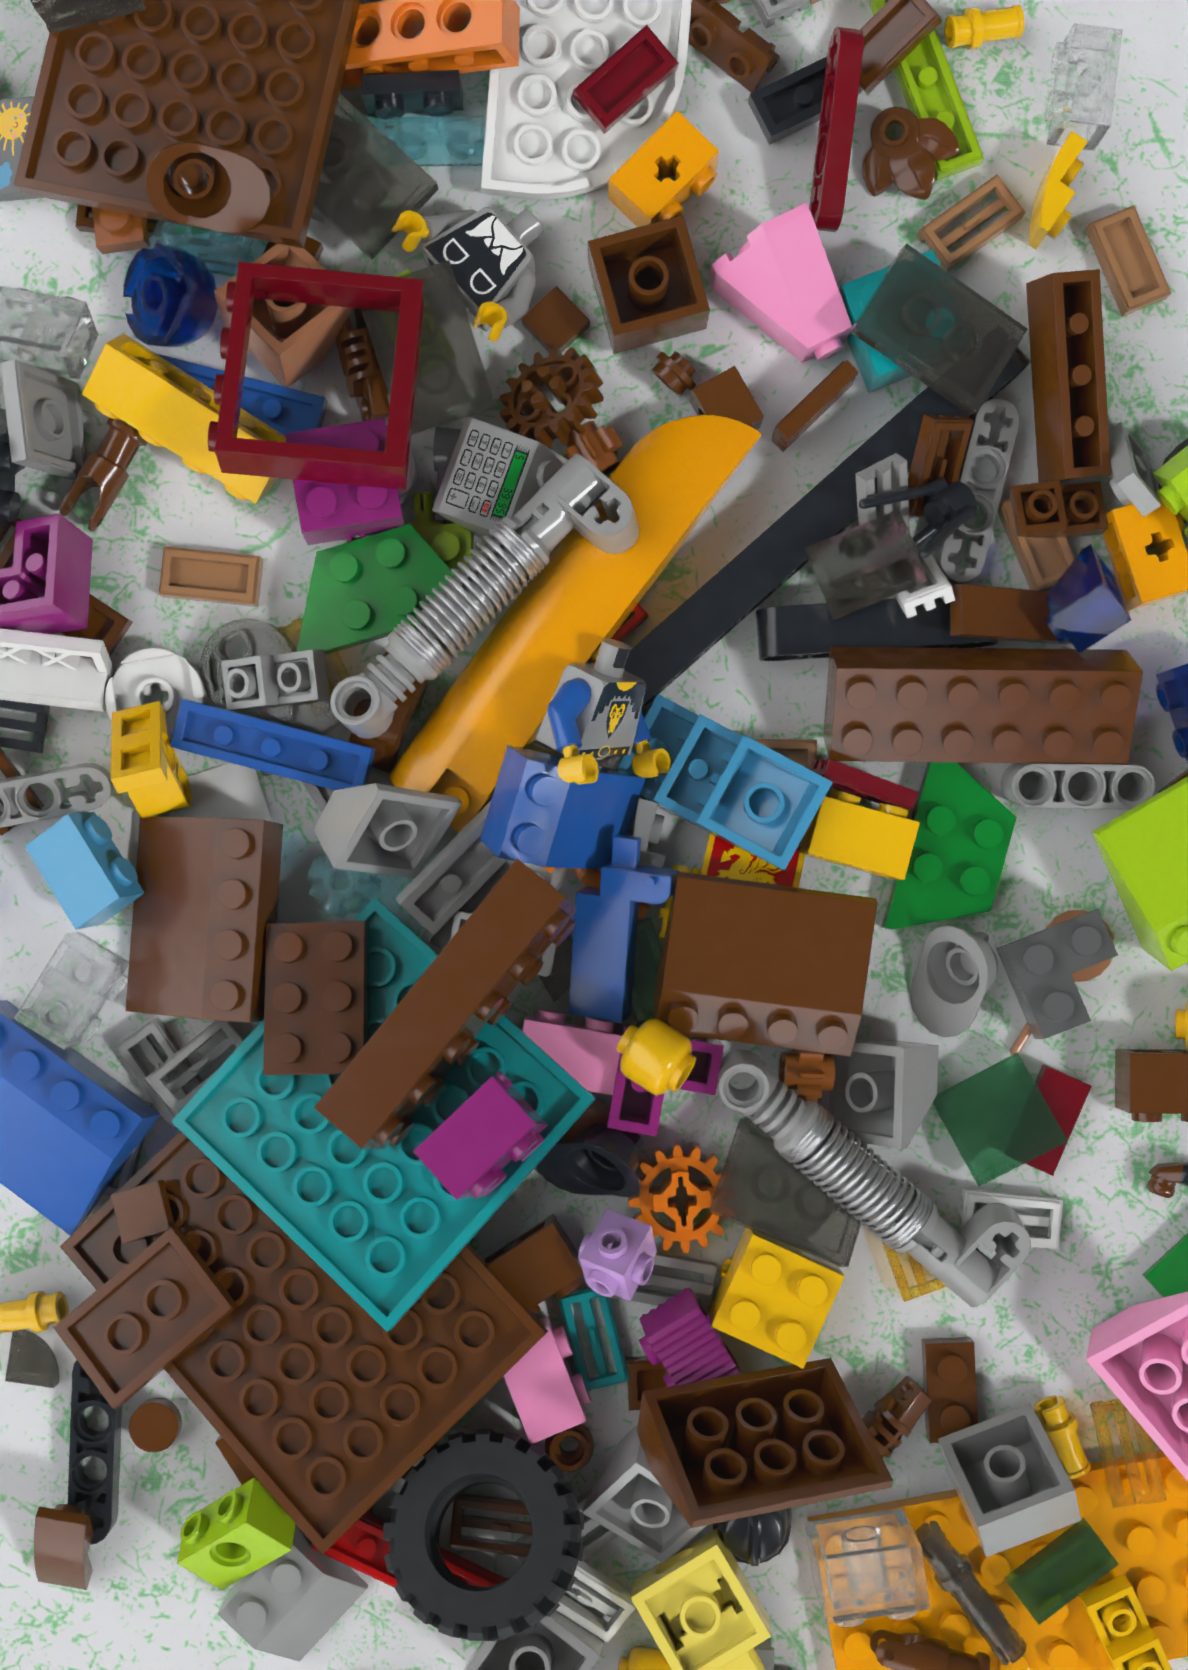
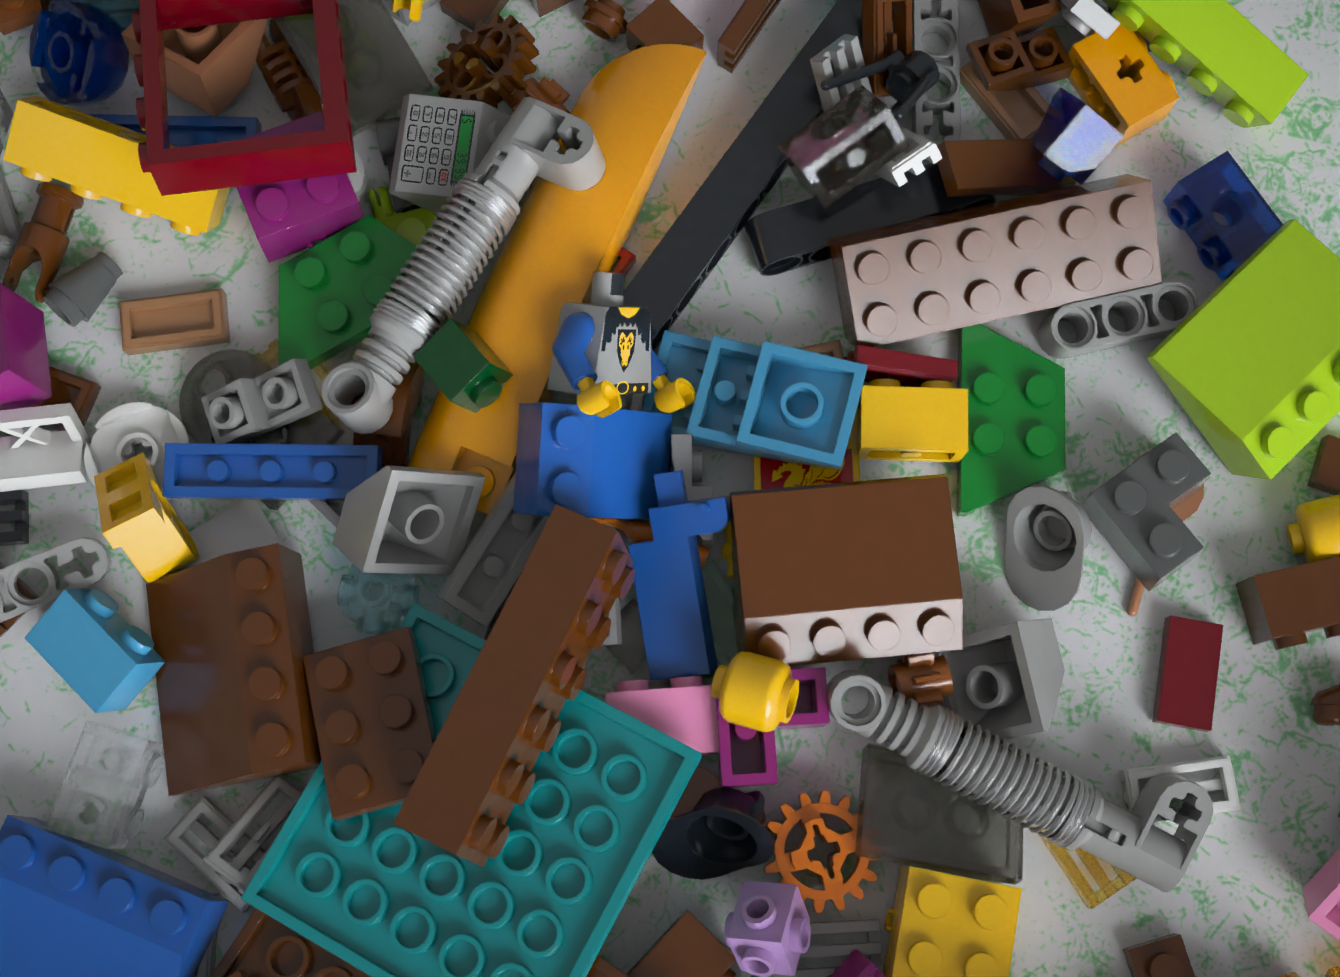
camera: 15 degrees left, 10 degrees down
magenta brick [413,1071,548,1200] -> none
clear green tile [933,1052,1068,1187] -> none
none -> dark grey cone [43,252,123,327]
none -> dark green brick [413,318,513,413]

